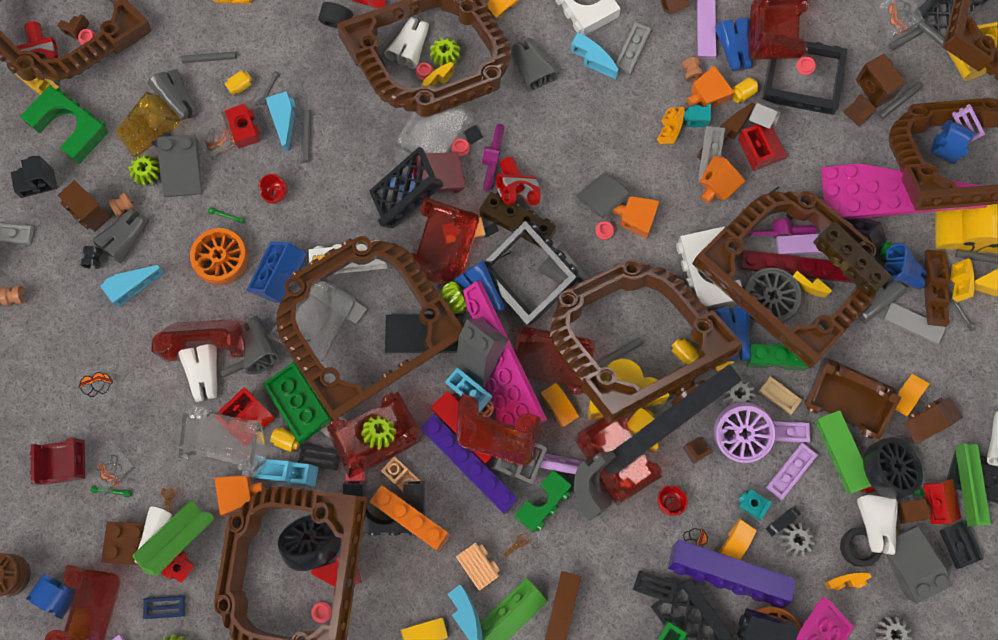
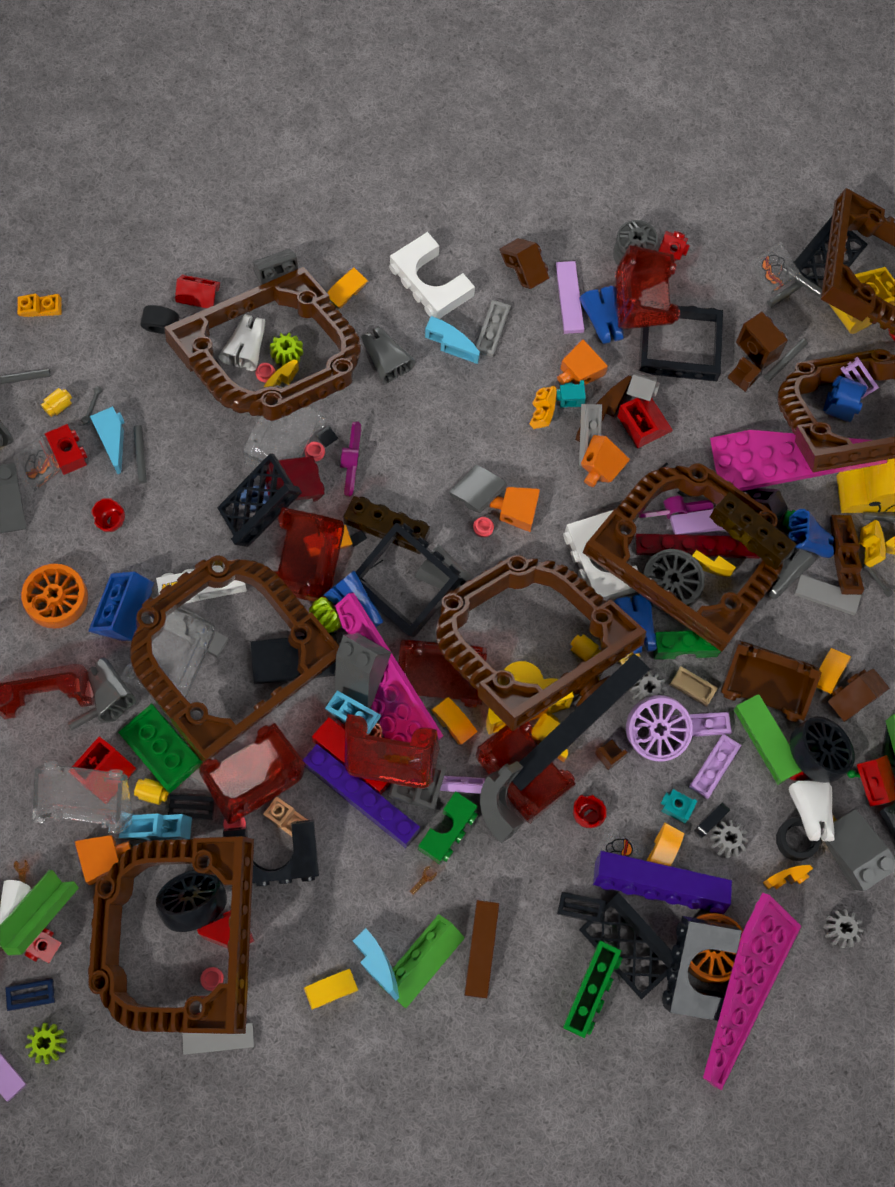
camera: 15 degrees left, 5 degrees down
white piece [178,344,217,402] -> none
green hinge [208,207,245,224] -> none
lime gear [362,415,396,450] -> none
orange arch [369,485,451,552] -> none
light nougat brick [456,542,500,591] -> none
red connector [496,157,541,206] -> none
dark grey bar [596,337,643,368] -> none
nougat wheel [682,57,704,82] -> none
yellow brick [732,77,758,103] -> none
coral plate [797,57,816,75] -> none
reddish brown brick [897,499,931,524] -> none

